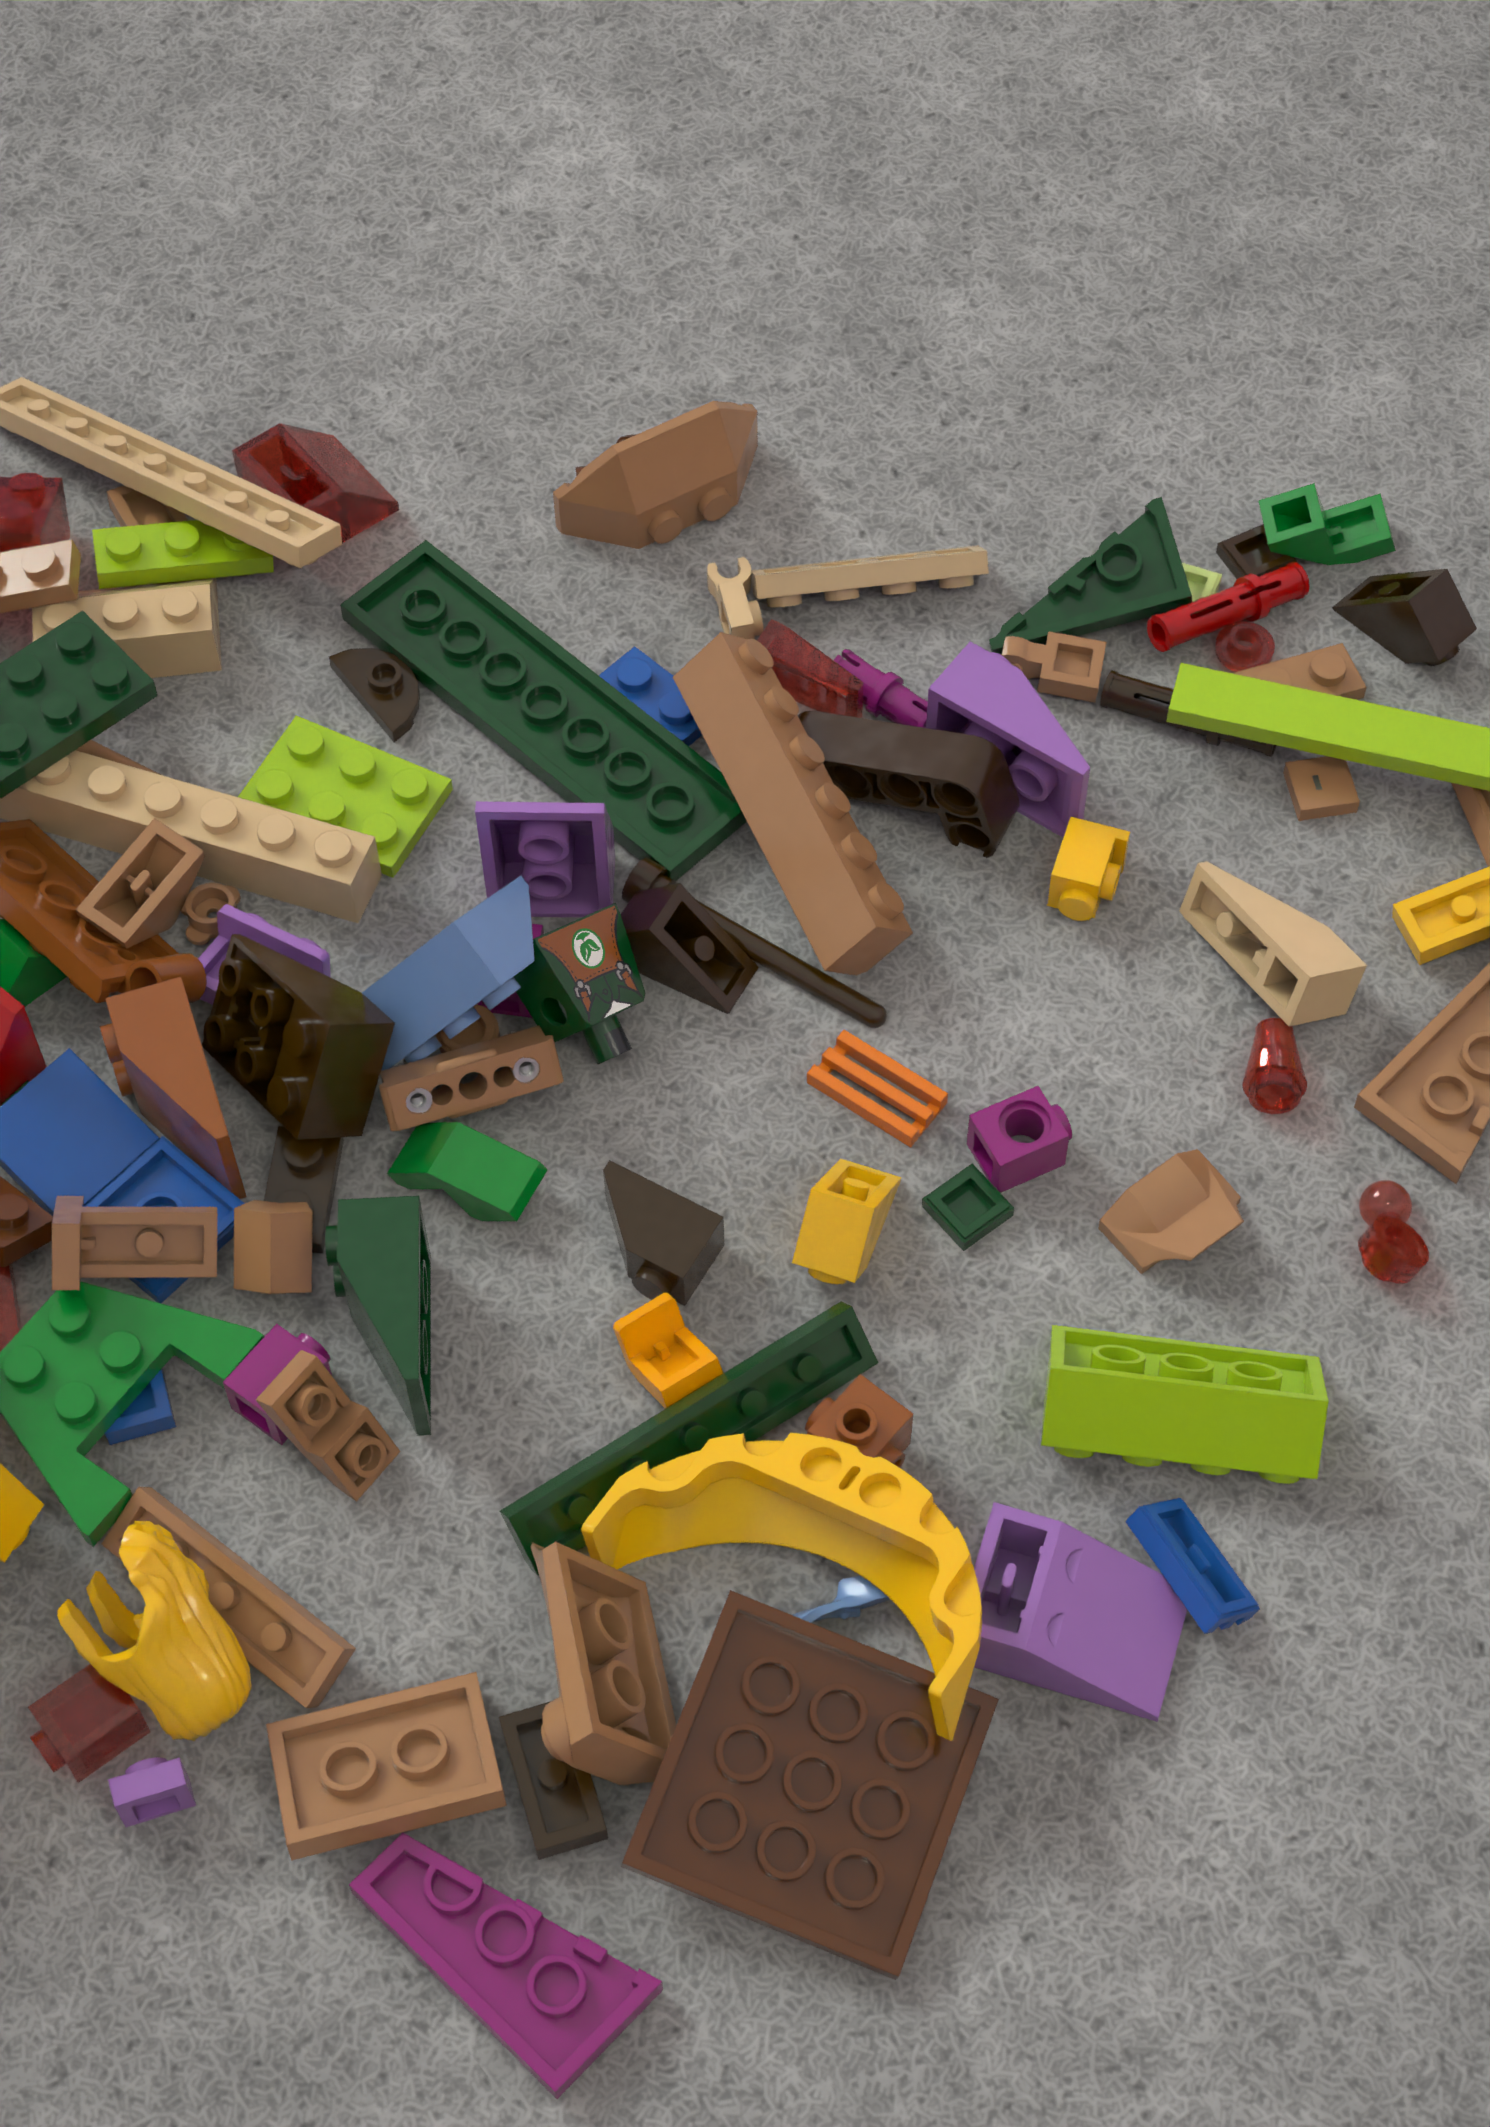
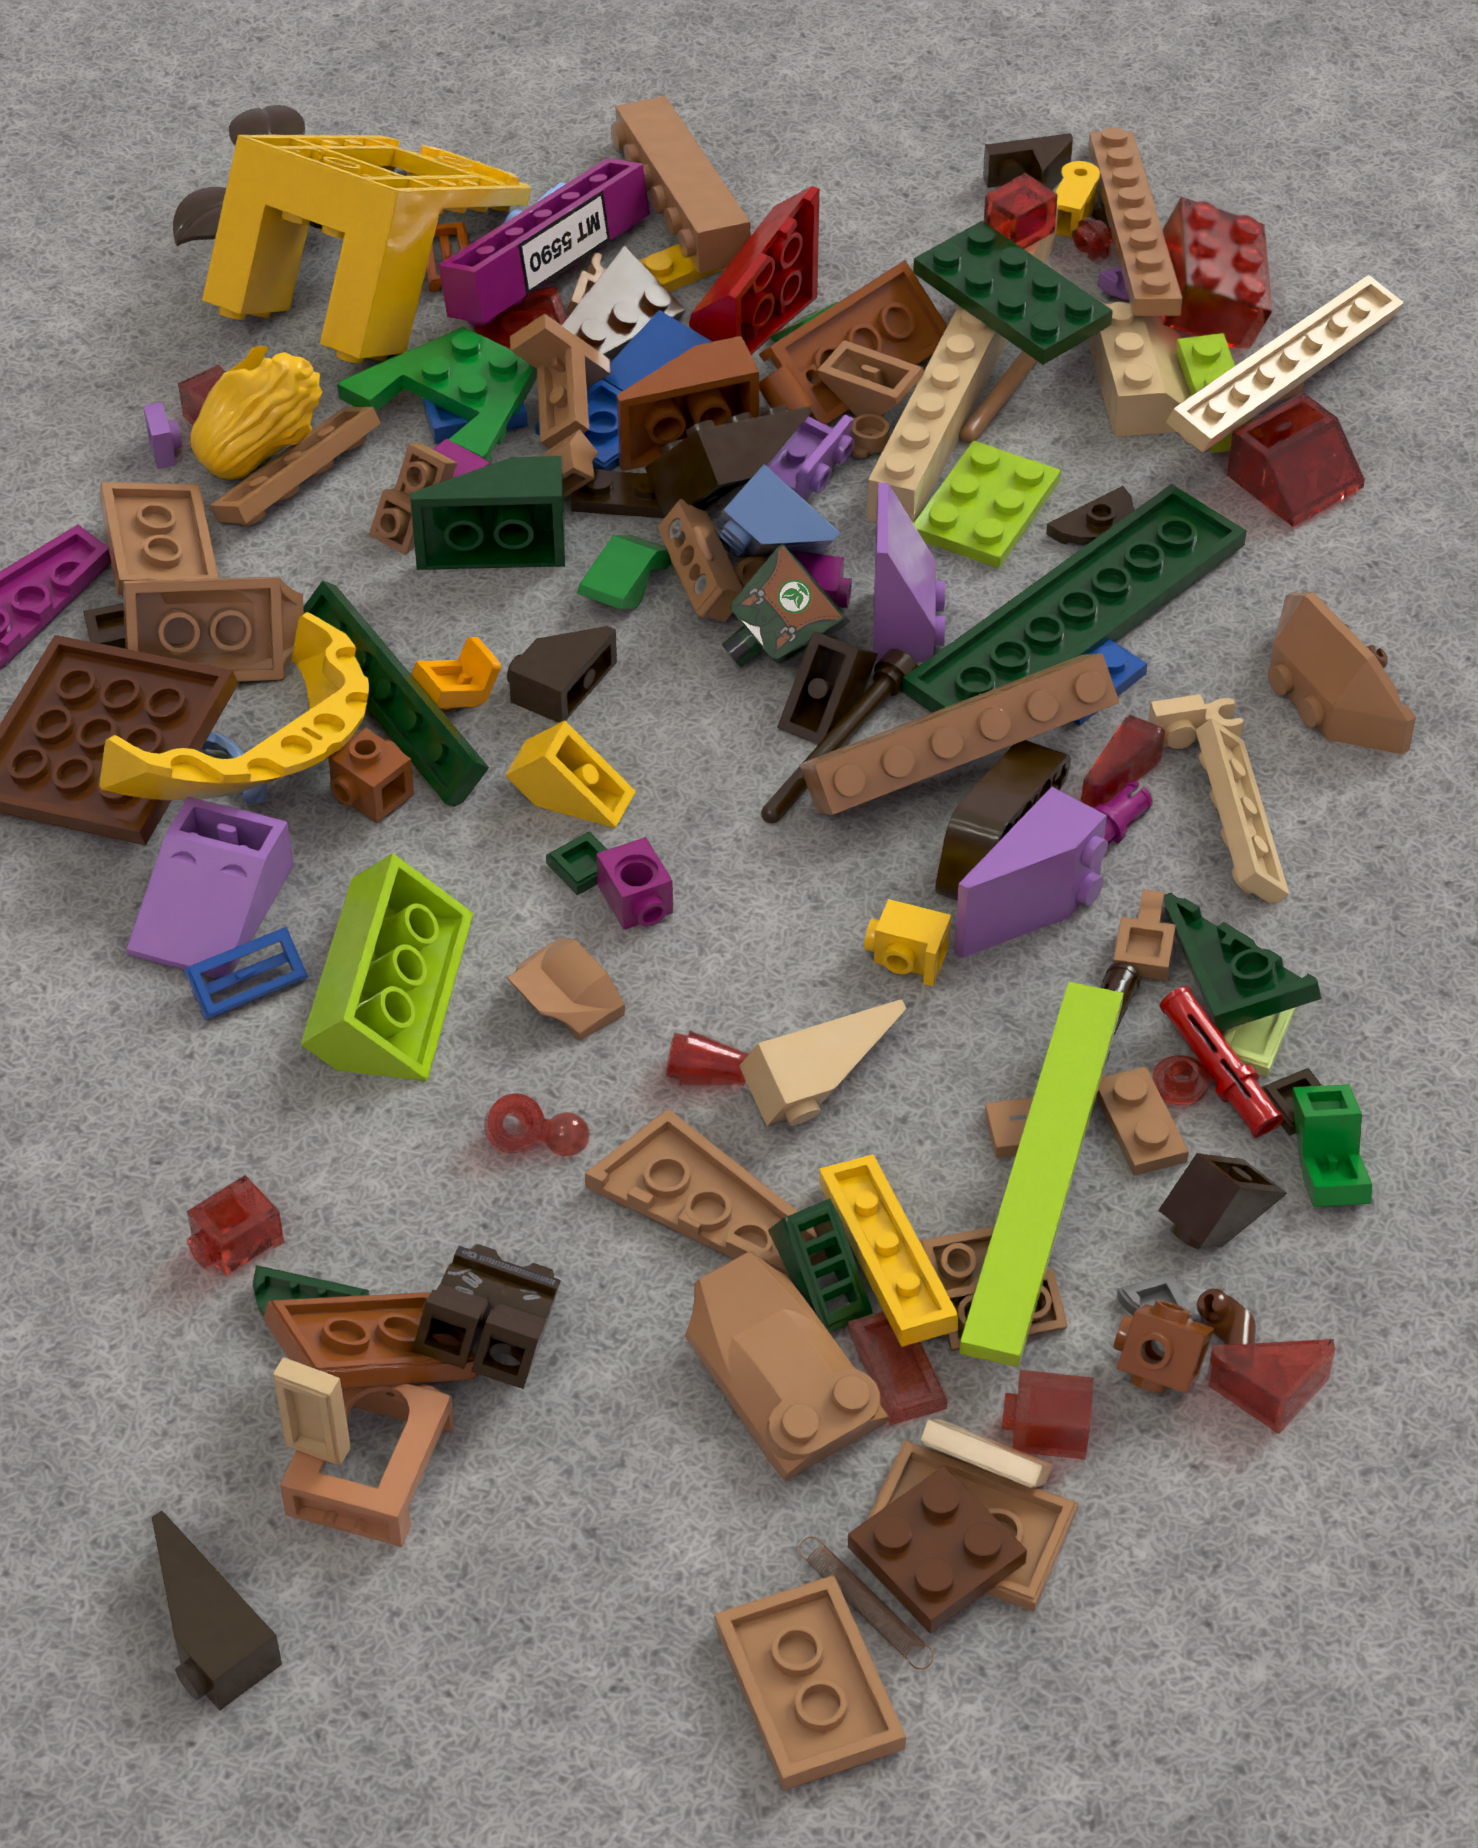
camera: 90 degrees right, 10 degrees down
orange tile [807,1030,948,1148] -> none

